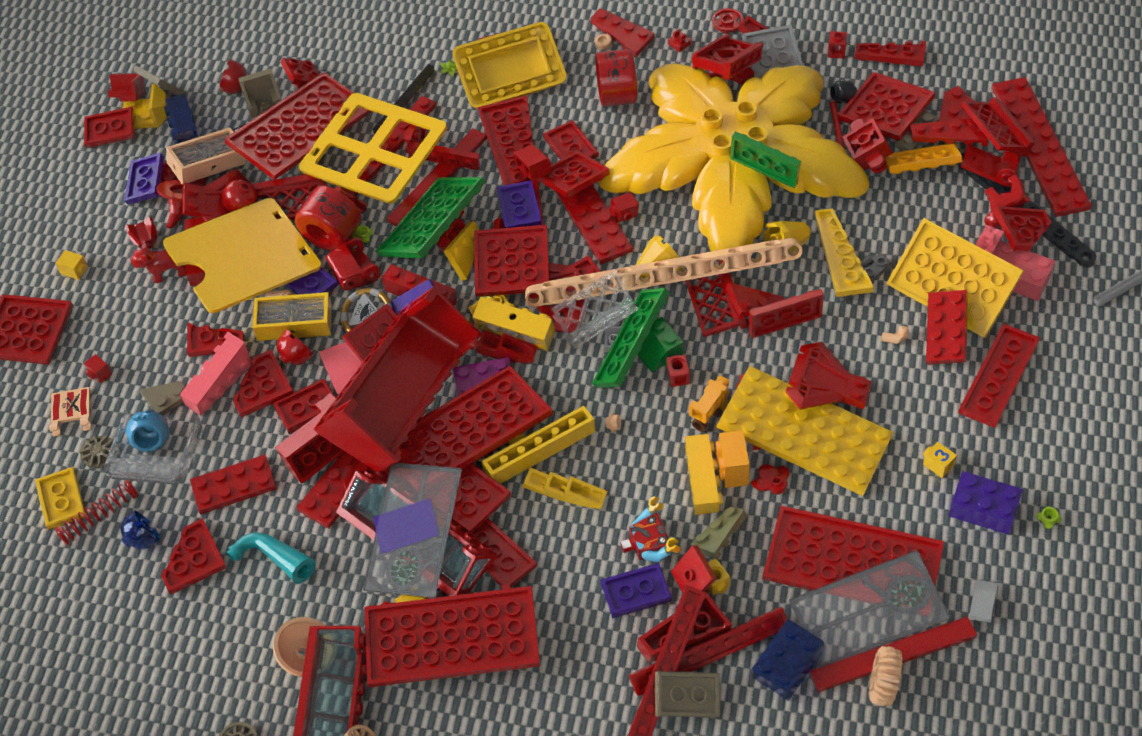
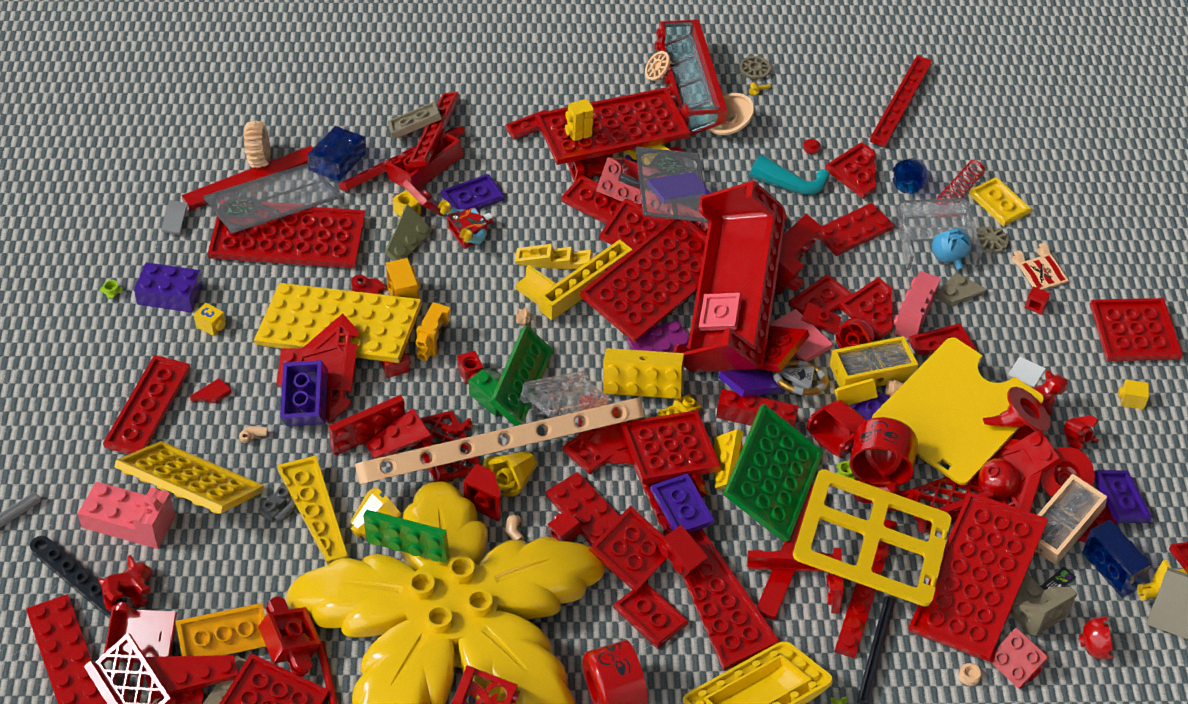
camera: 160 degrees right, 5 degrees down
yellow brick [685,434,723,515] -> none
red plate [926,290,968,365] -> none
red plate [993,206,1052,252] -> none
none -> red tile [190,378,232,403]
none -> dark purple brick [280,360,328,427]
none -> red piece [441,418,473,435]
none -> red slope [463,464,501,522]
none -> red plate [505,110,547,140]
none -> light nougat arm [505,515,524,541]
none -> yellow panel [516,265,556,305]
none -> yellow brick [565,99,594,141]
none -> coral plate [699,293,742,331]
none -> yellow hand [749,82,771,96]
none -> red plate [801,302,841,335]
none -> red plate [803,139,821,155]
none -> yellow panel [834,378,878,405]
none -> red plate [869,55,932,147]
none -> light nougat tile [959,663,982,686]
none -> red piece [983,387,1051,432]
none -> white sticker [1008,356,1046,387]

